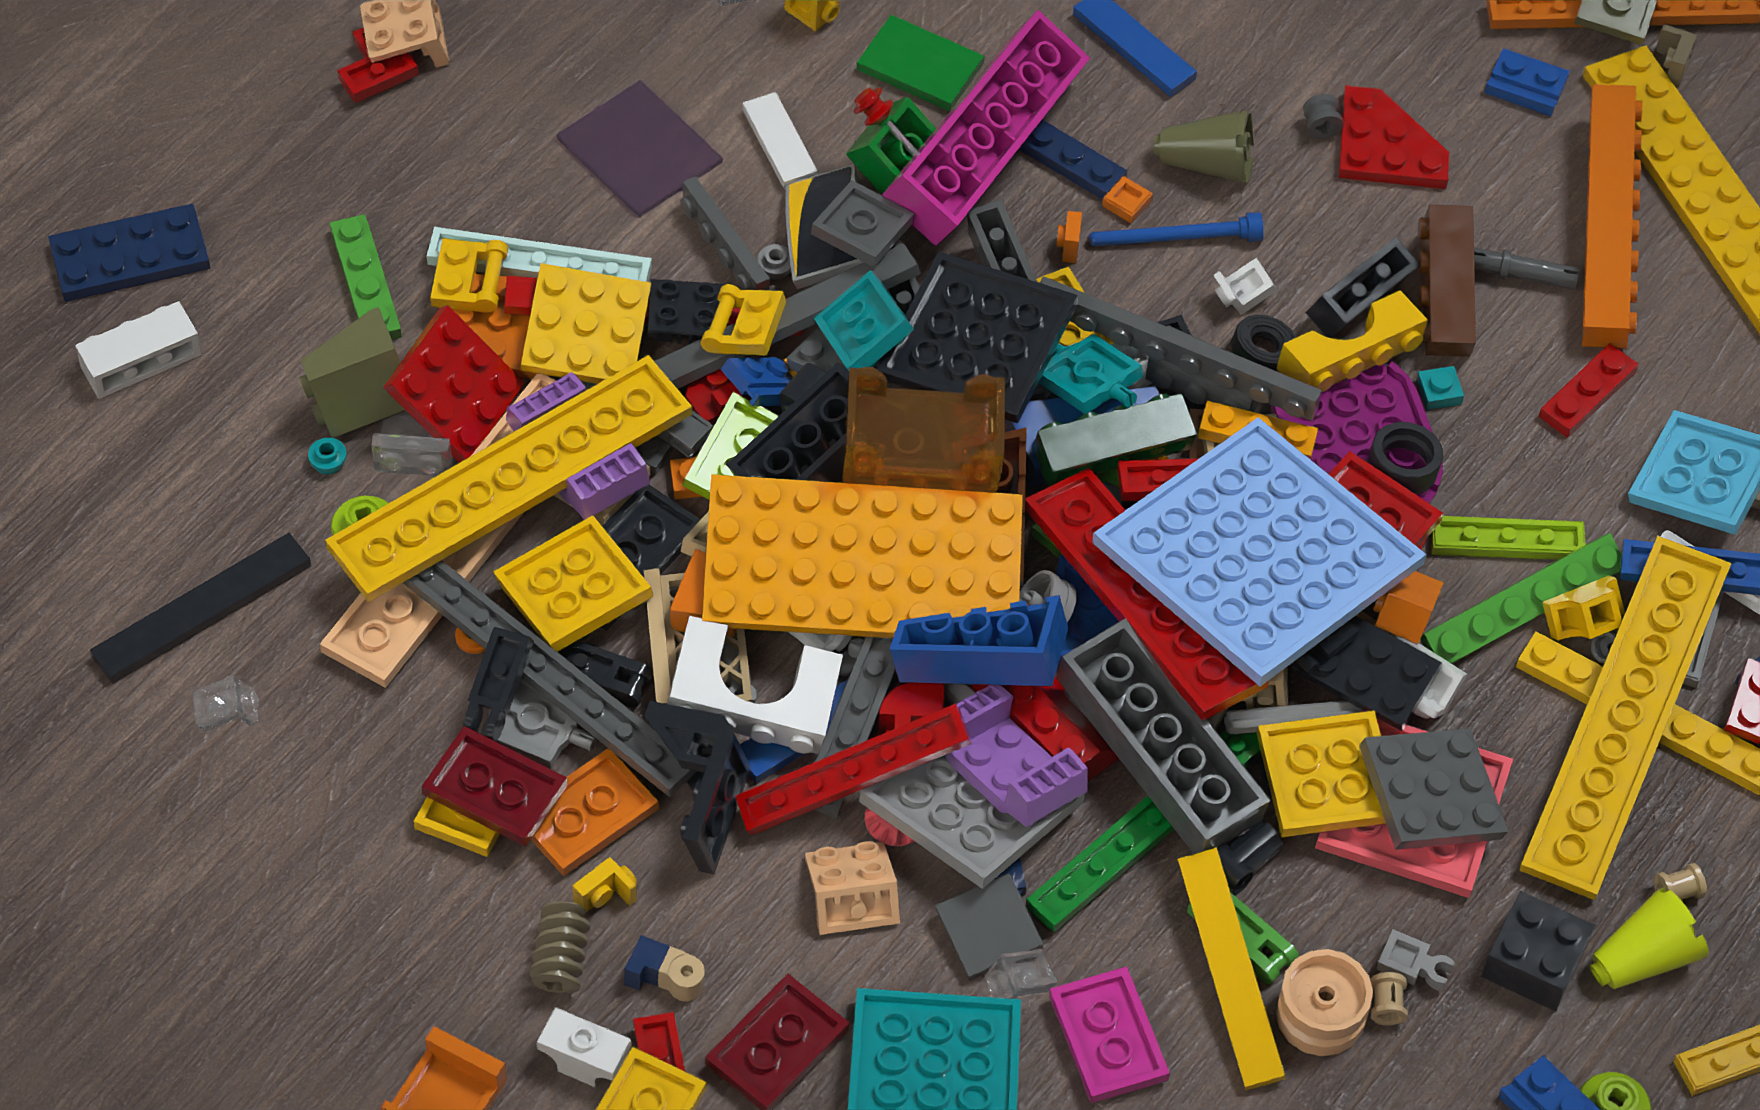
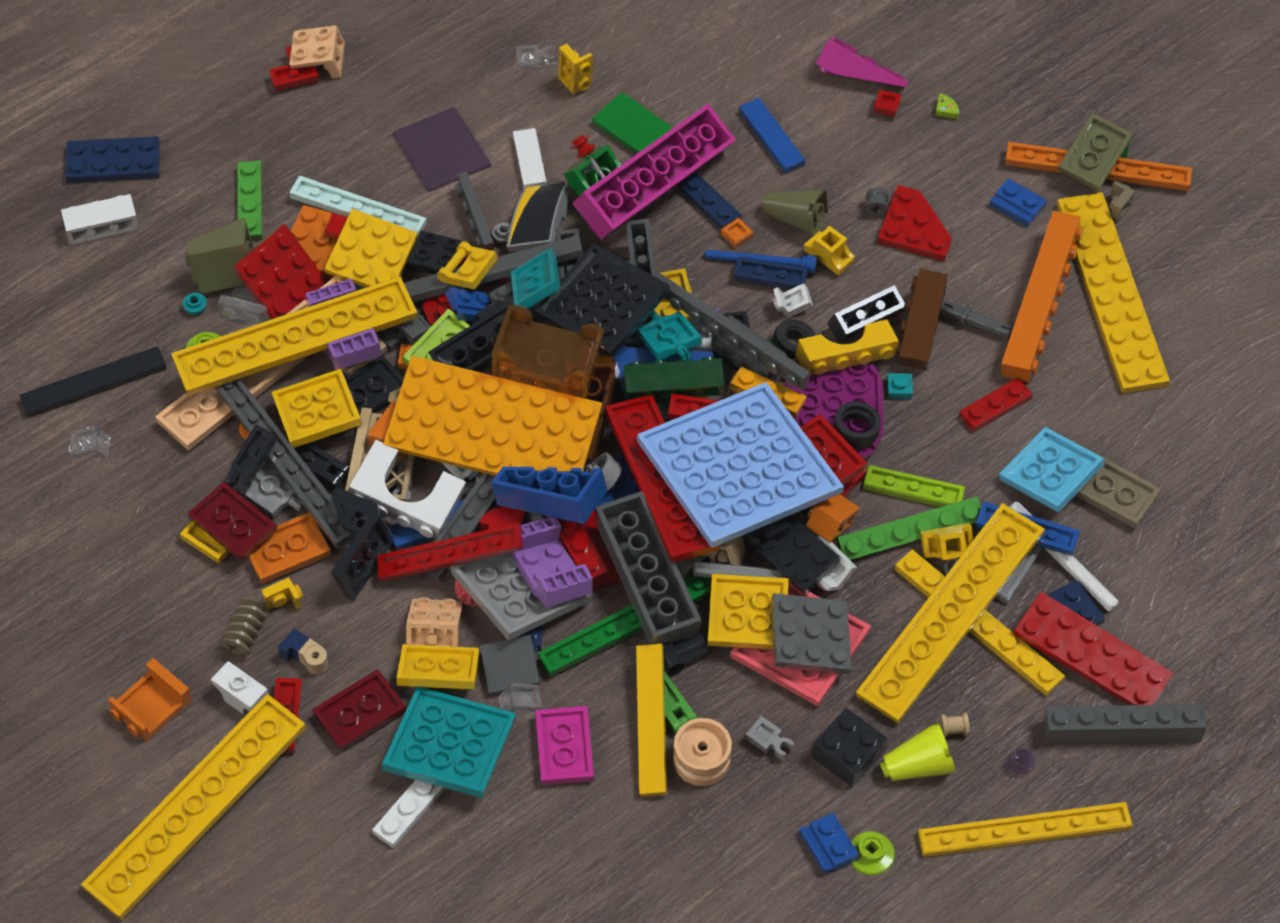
camera: 15 degrees right, 0 degrees up
yellow plate [430,238,509,313] -> none
dark grey plate [811,180,914,267] -> none
orange plate [1056,211,1082,263] -> none
tan bush [1370,972,1408,1026] -> none
none -> yellow plate [397,644,480,689]
none -> dark blue plate [734,256,808,290]
none -> yellow brick [804,226,855,276]

